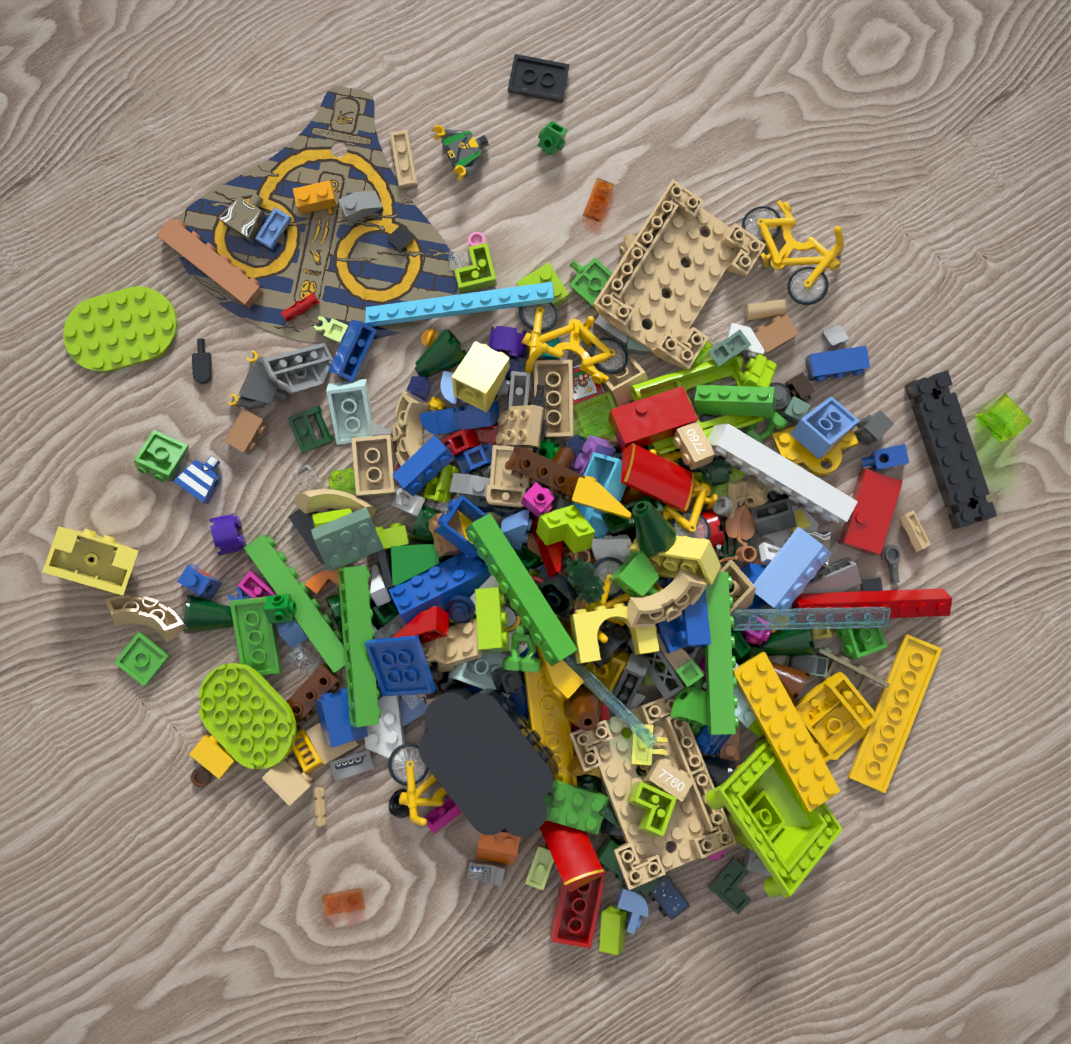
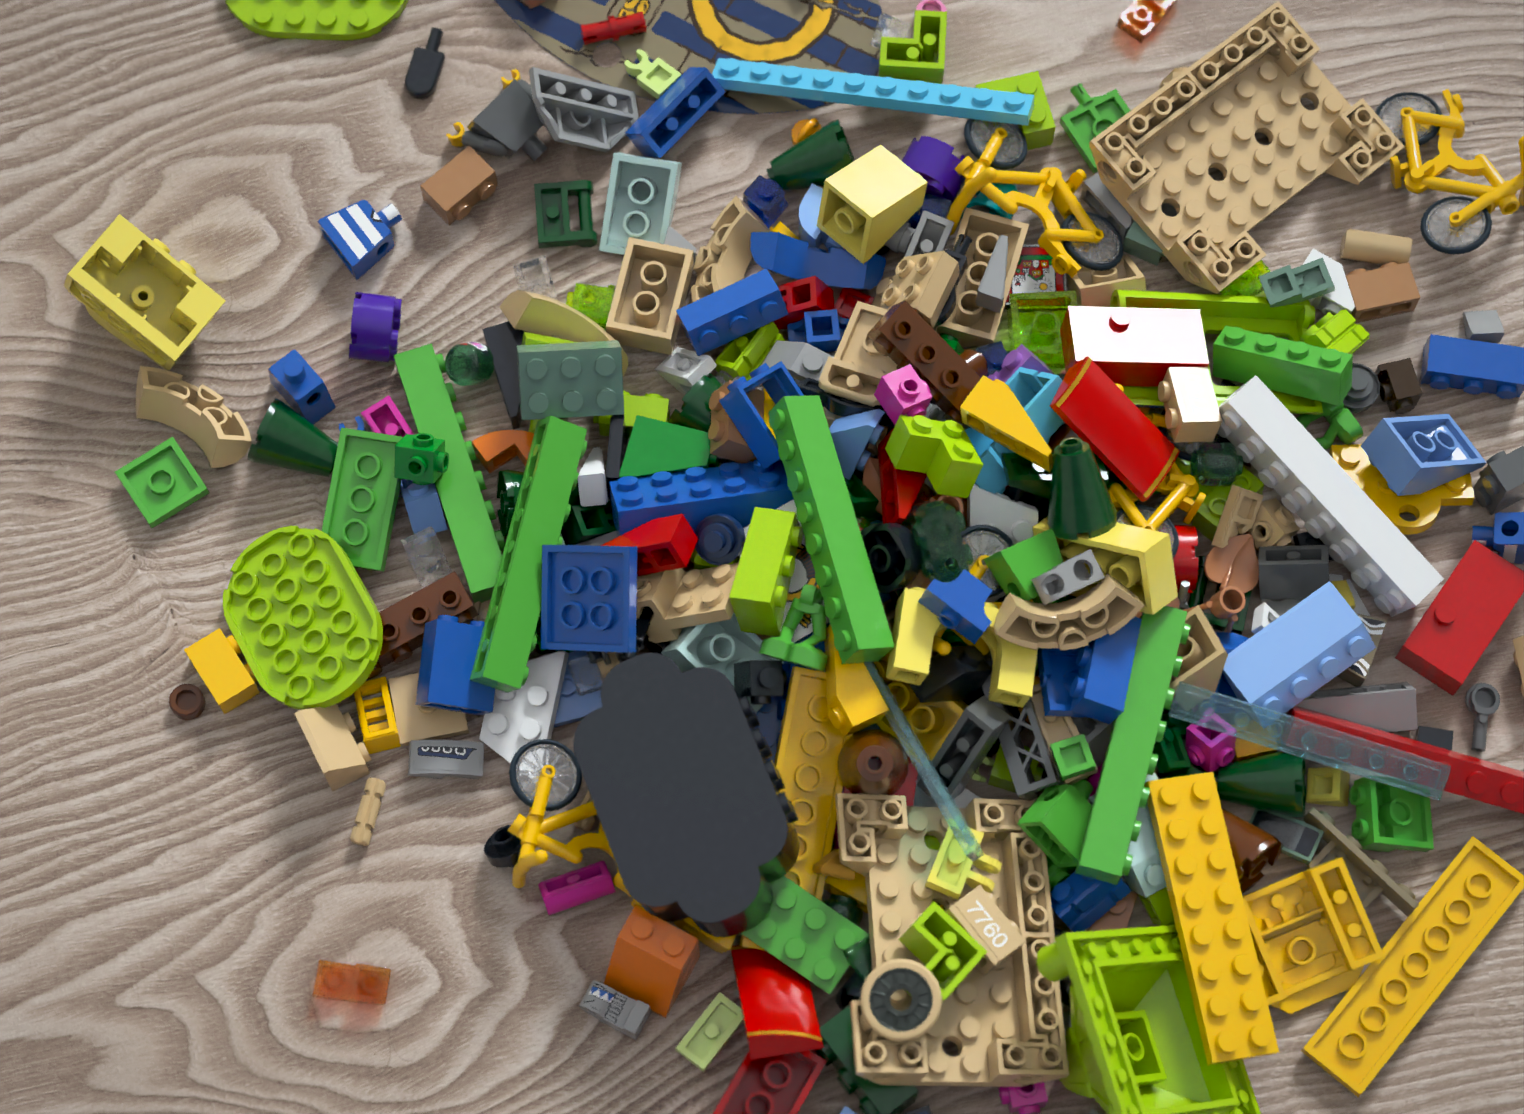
camera: 20 degrees right, 15 degrees down
bright green plate [134,430,189,482] -> none
light grey tile [713,496,733,516] -> none
sand green brick [781,396,811,425] -> none
none -> clear green head [445,342,494,386]
none -> wheel [860,959,942,1041]
none -> blue brick [918,569,993,645]
none -> light grey slope [976,235,1008,313]
none -> light grey leg [1031,549,1105,605]

